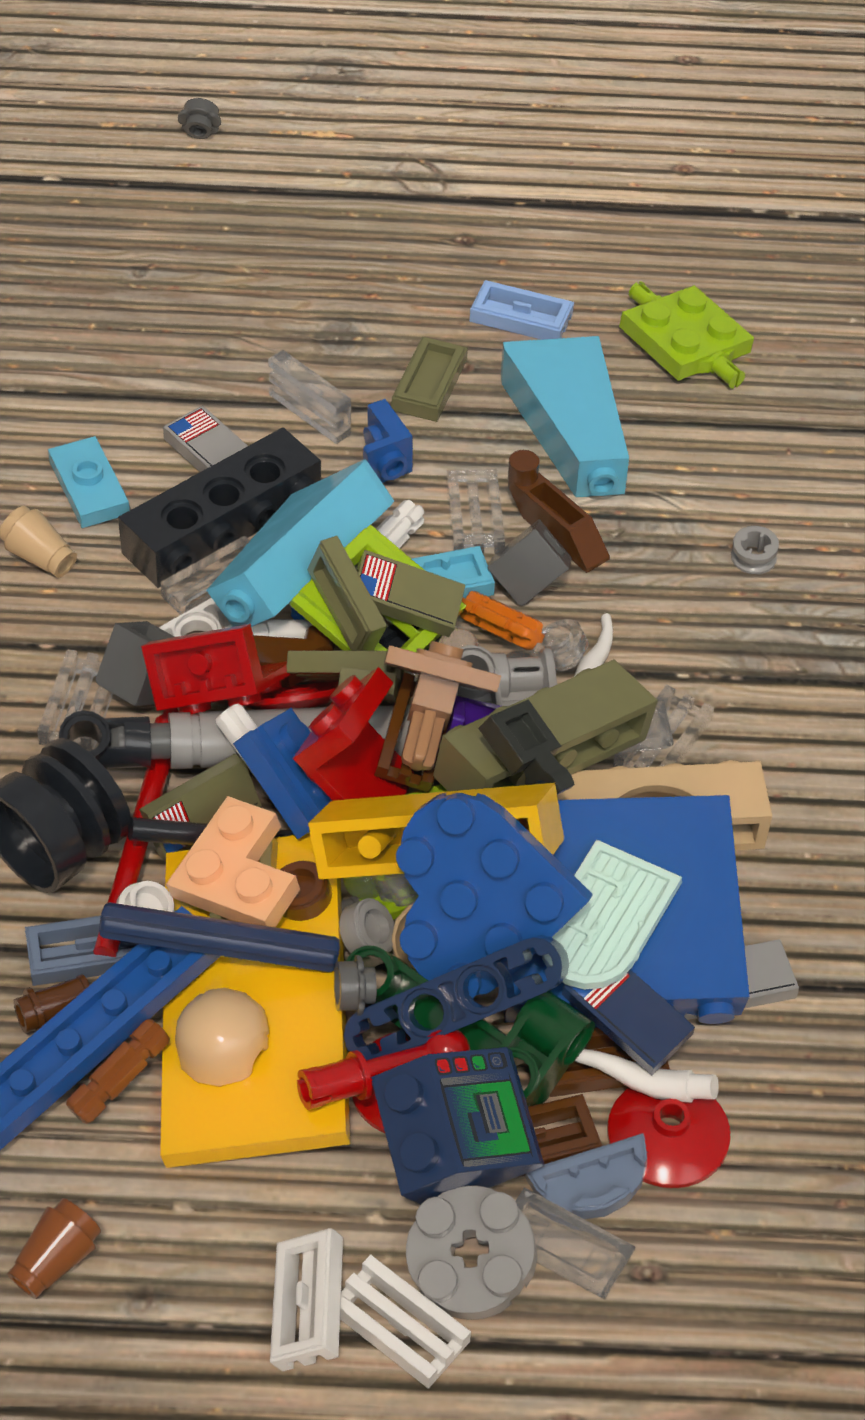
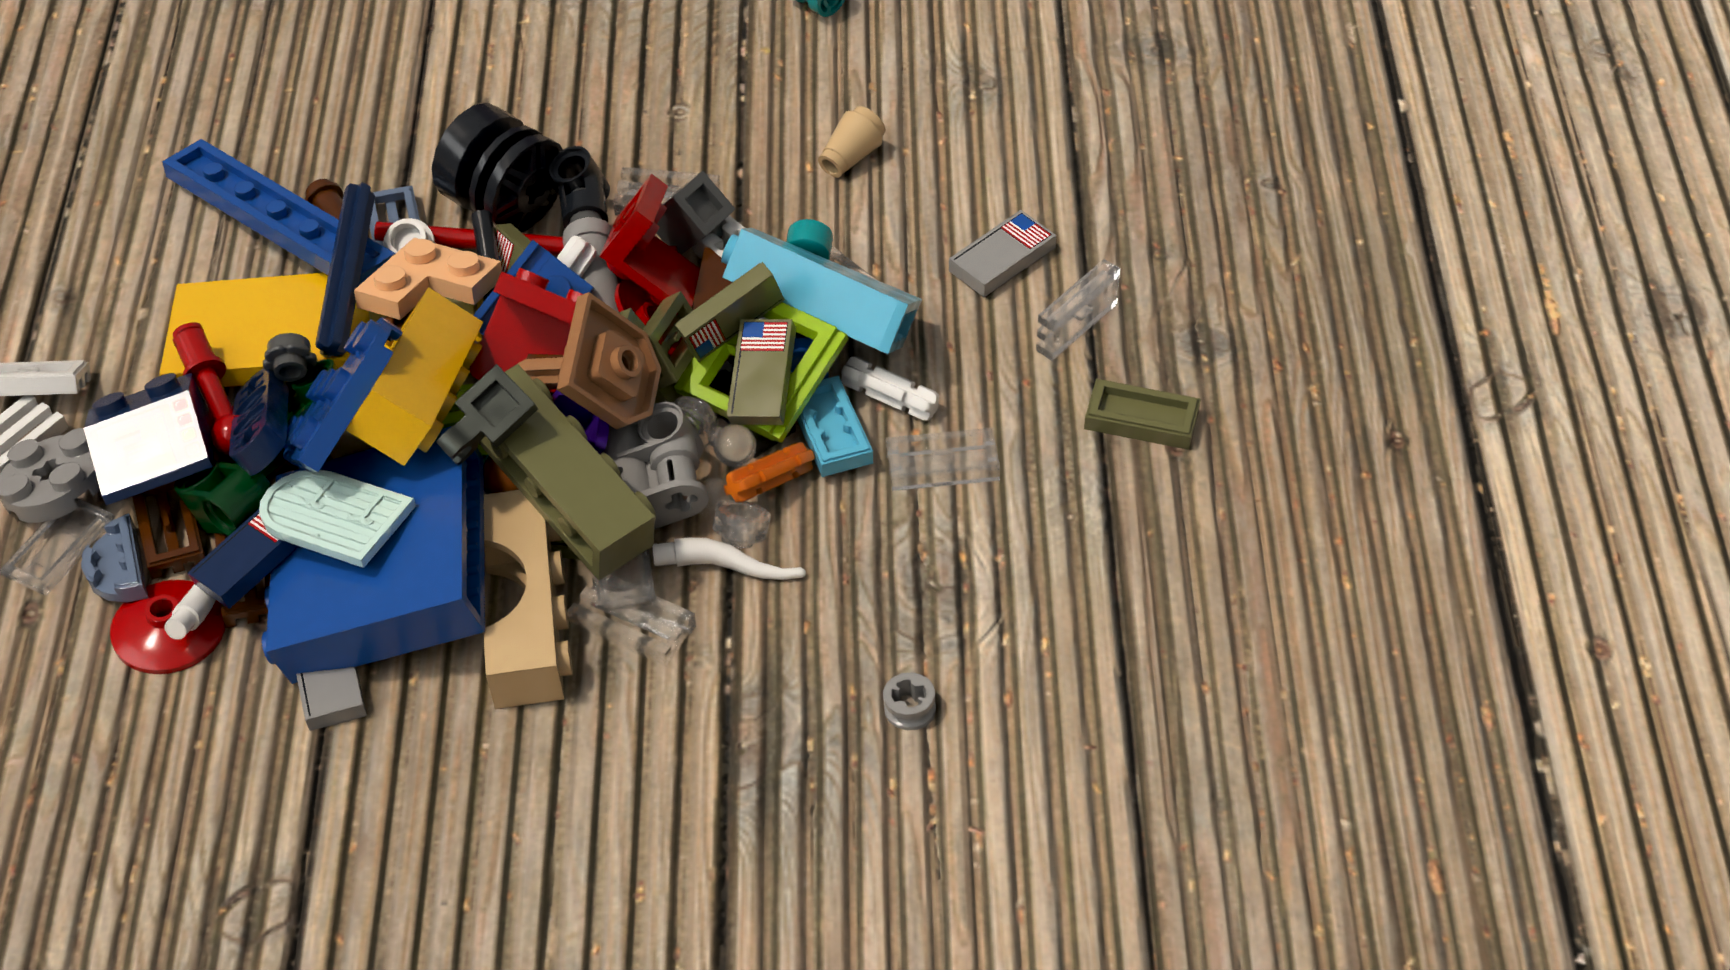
camera: 90 degrees right, 0 degrees up
dark orange cone [7,1198,101,1299] -> none
medium azure plate [48,436,130,528] -> none
dark orange axle [66,1019,170,1124] -> none
black brick [118,427,321,588] -> none
tan hair [175,988,269,1086] -> none
dark grey plate [178,98,221,139] -> none
blue bracket [363,399,413,483] -> none
light blue tile [469,280,574,340] -> none
dark grey panel [487,519,572,605] -> none
medium azure slope [501,336,629,497] -> none
reddish brown piece [508,450,610,573] -> none
lime plate [619,281,754,389] -> none
none -> teal piece [786,219,833,260]

